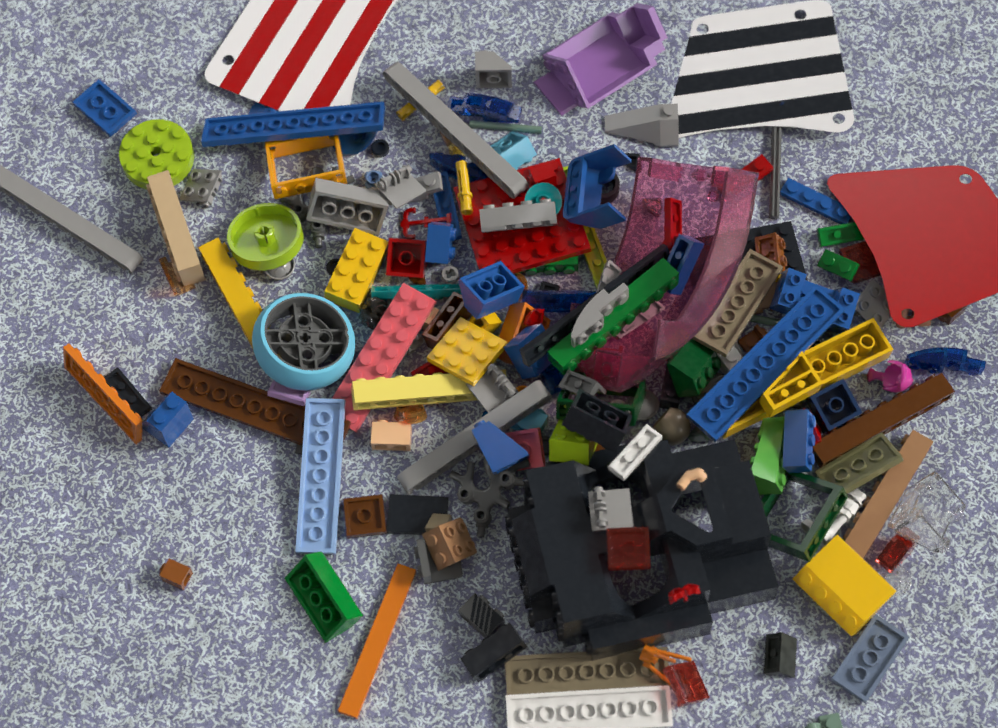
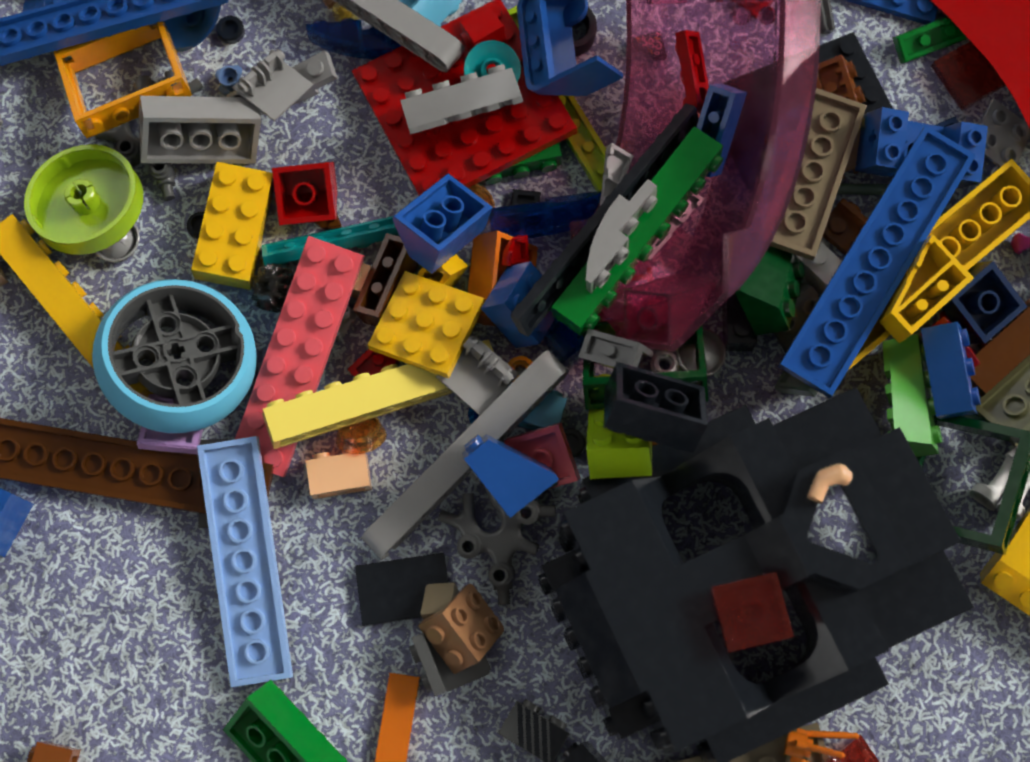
camera: 15 degrees left, 10 degrees up
reddish brown plate [343,494,387,538] -> none
red piece [400,207,451,239] -> none
blue brick [425,221,457,264] -> none
blue plate [433,171,462,240] -> none
light grey bush [442,266,459,284] -> none
yellow pin [455,161,473,215] -> none
light grey hinge [588,487,633,531] -> none
white tile [608,424,662,481] -> none
dark tan helmet [652,407,691,446] -> none
red piece [668,584,701,604] -> none
pearl dark grey panel [763,632,797,678] -> none
green plate [817,249,860,282] -> none

